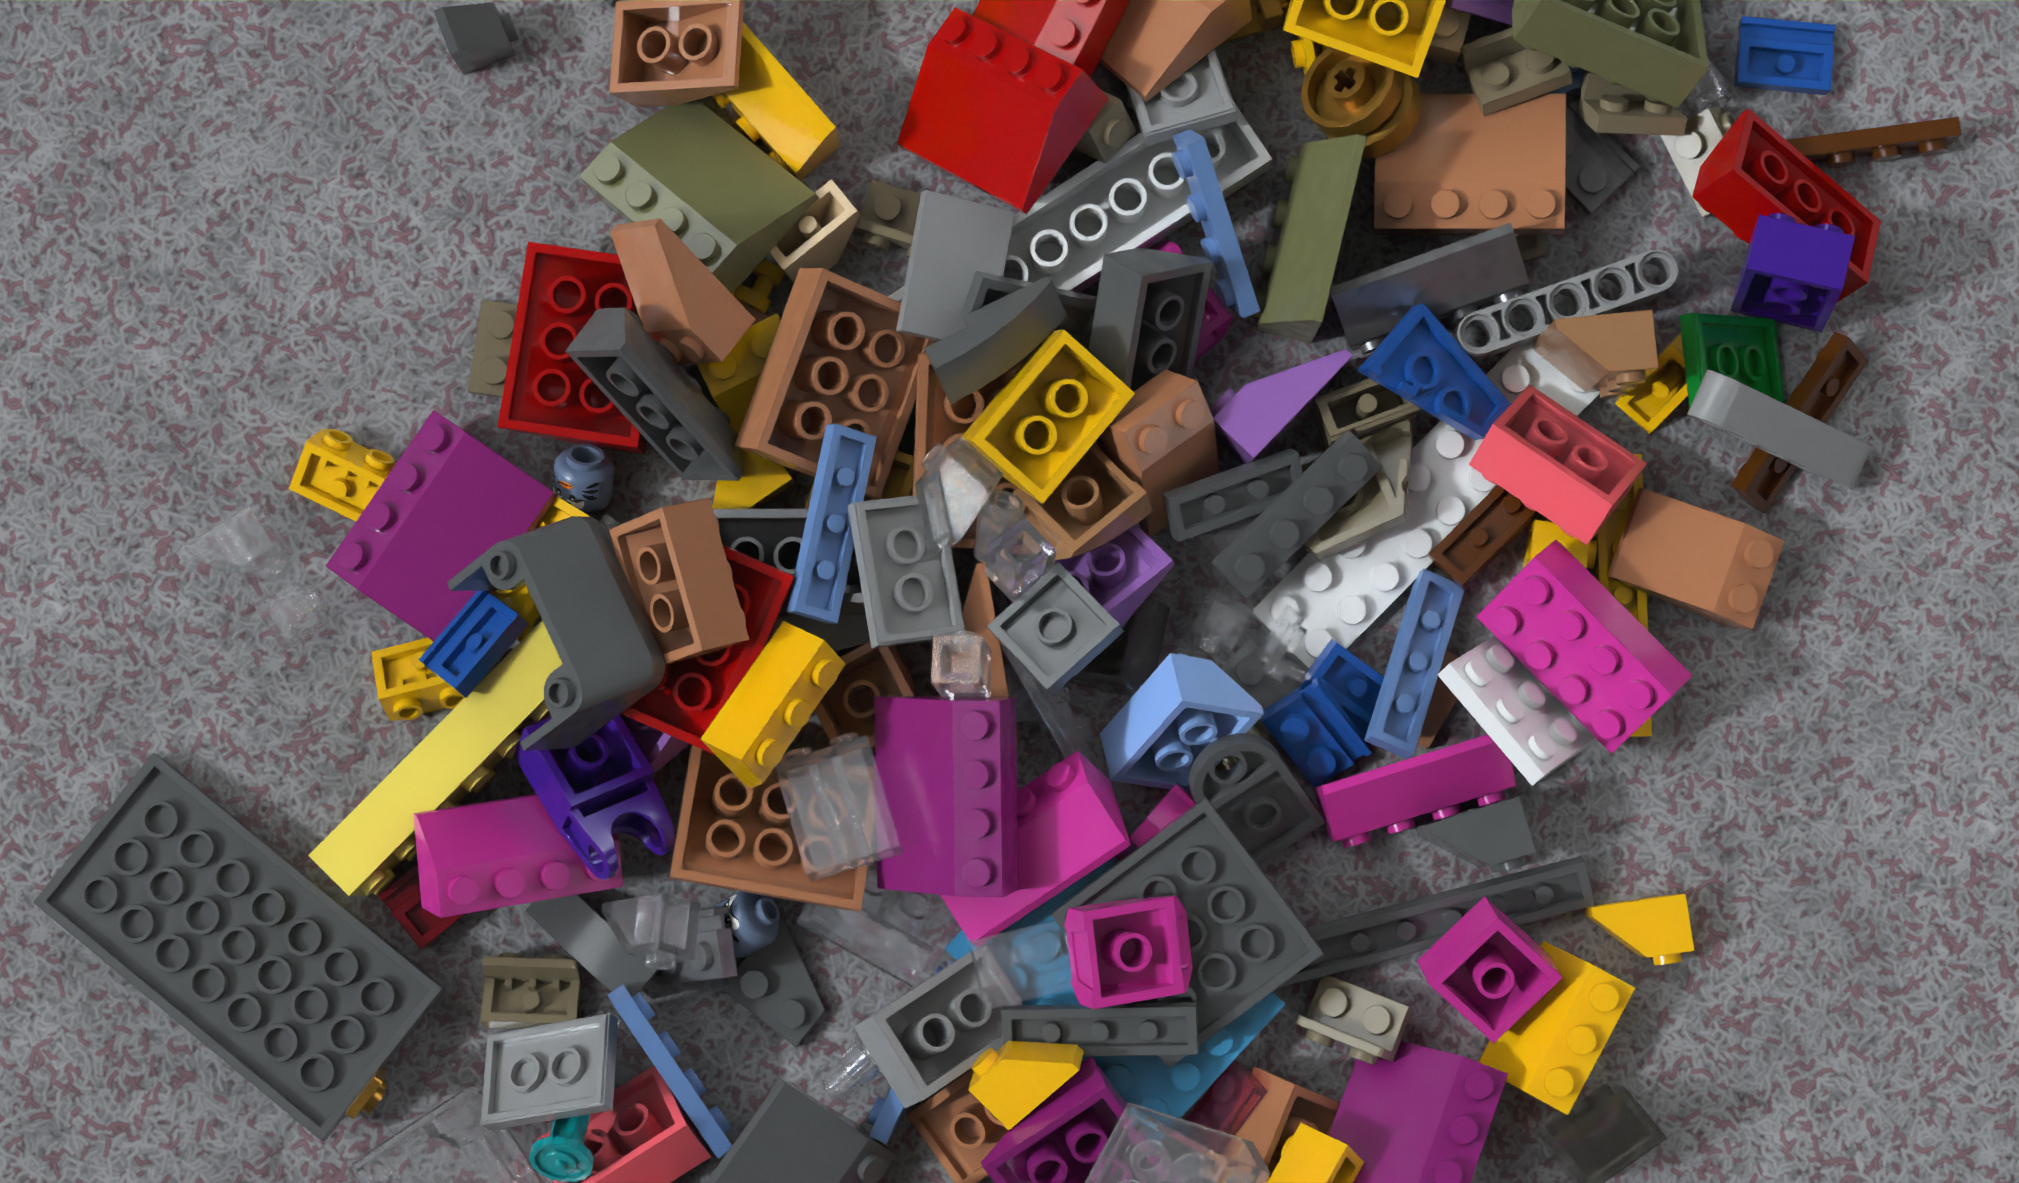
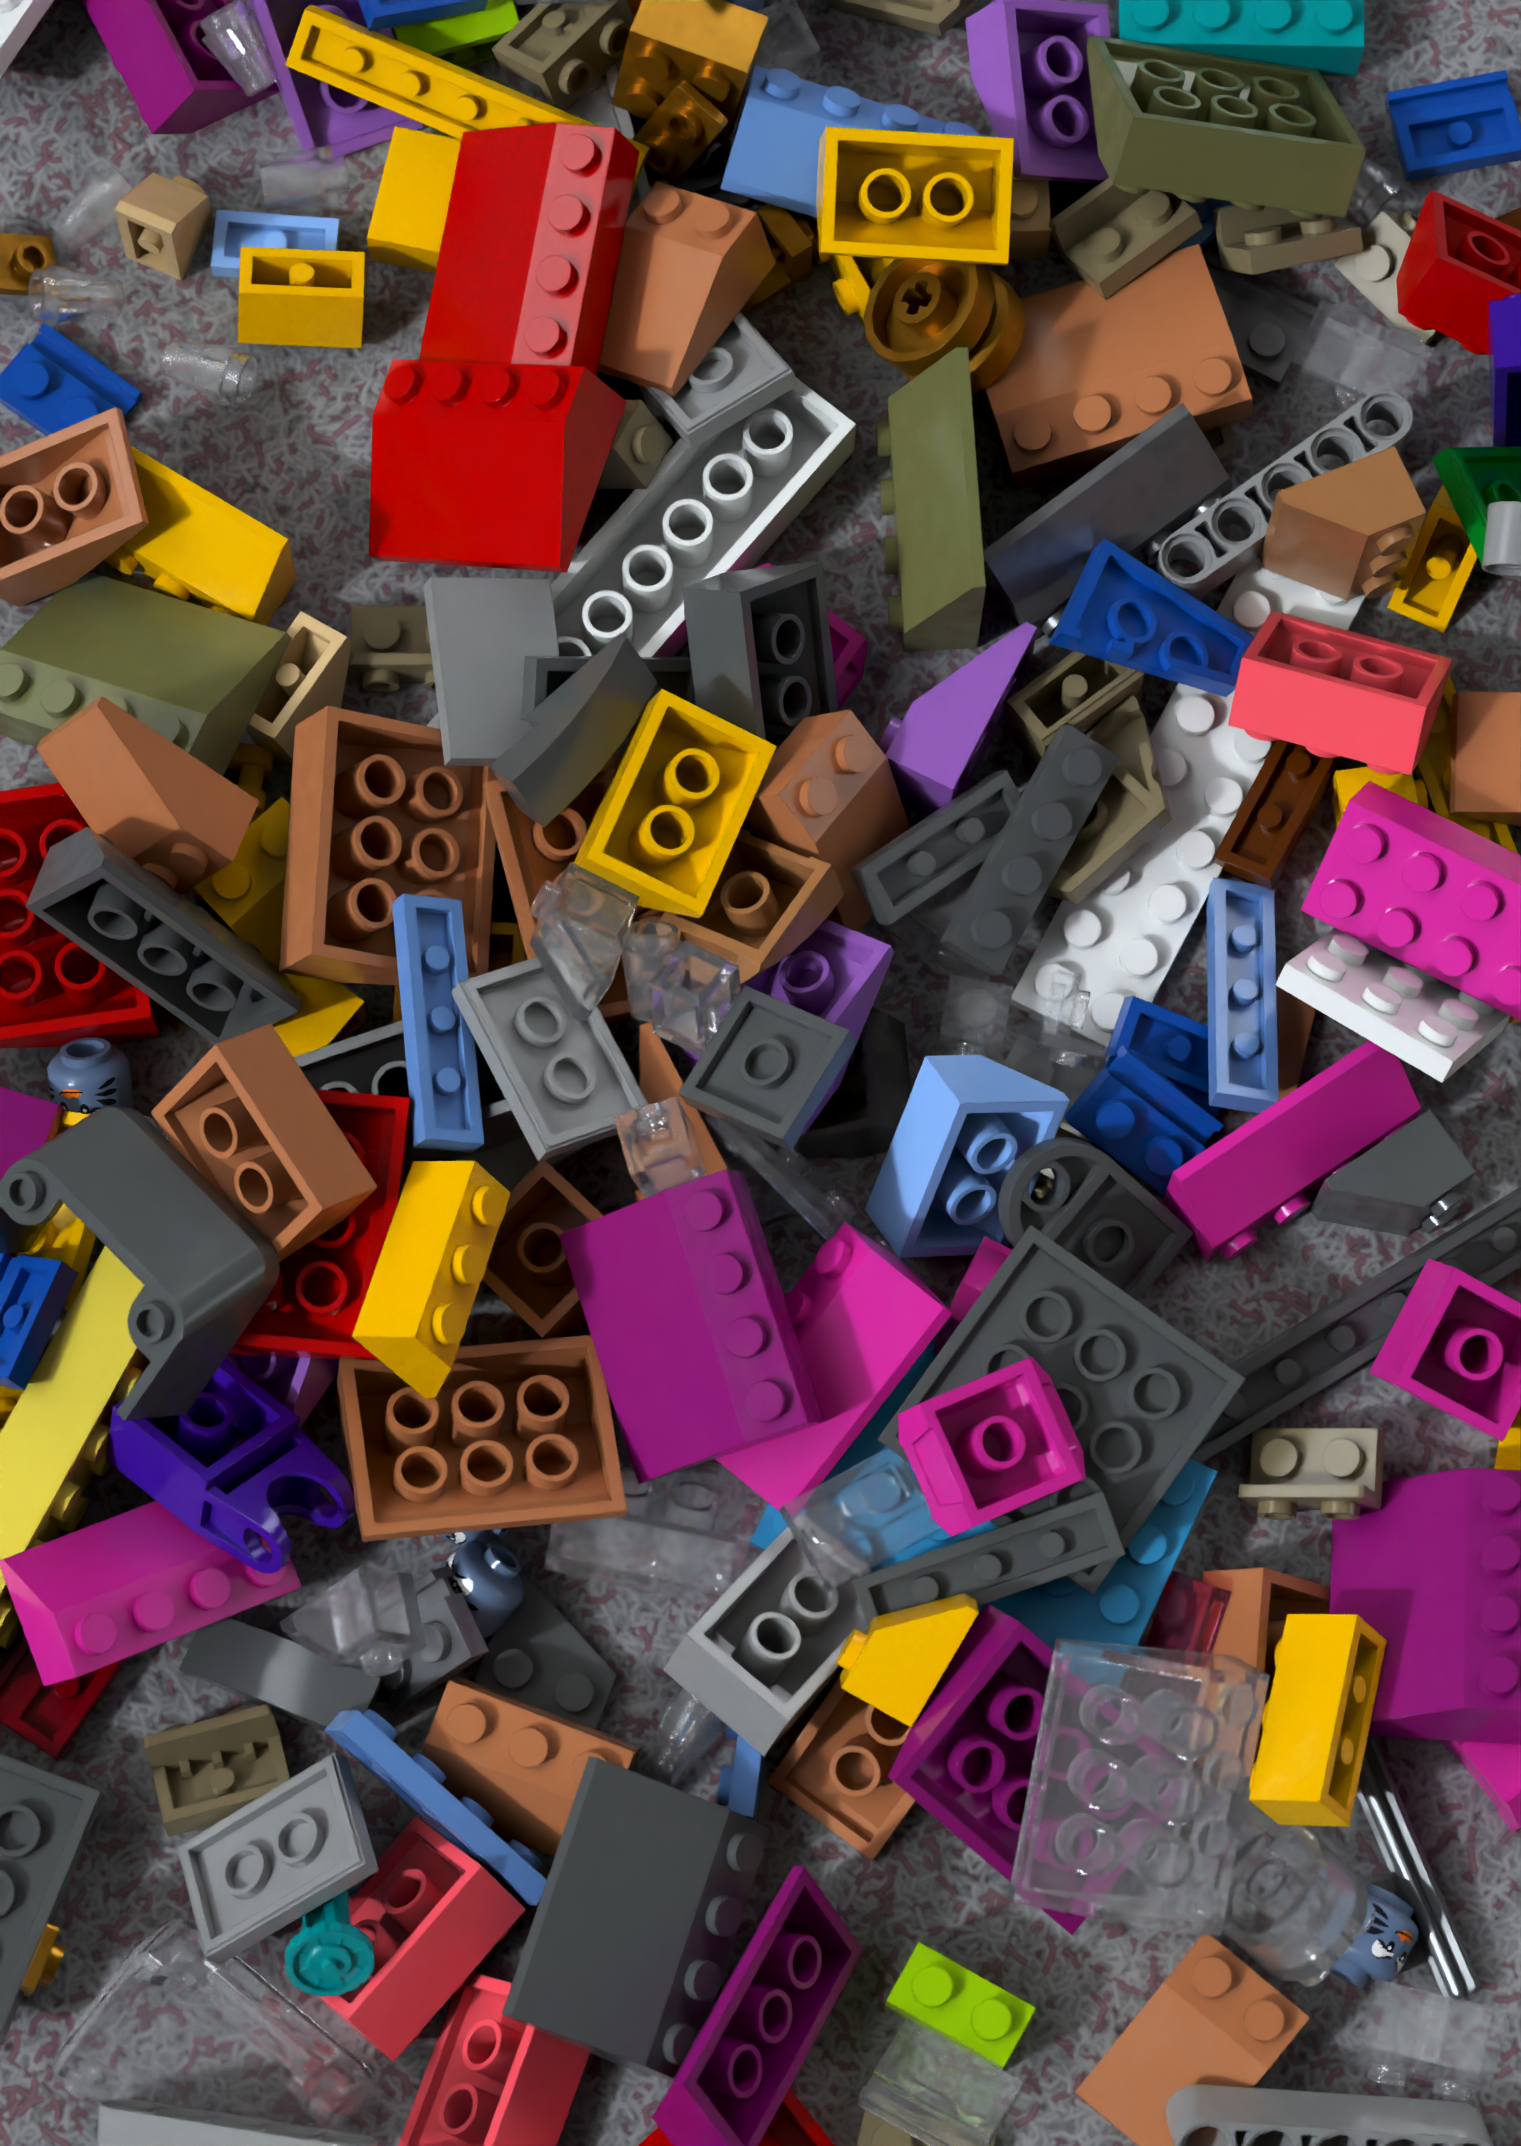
camera: 20 degrees left, 10 degrees down
clear brick [775,733,904,882] -> none
medium blue plate [1172,129,1260,318] -> none
none -> nougat slope [422,1676,641,1857]
none -> clear brick [1286,299,1435,431]

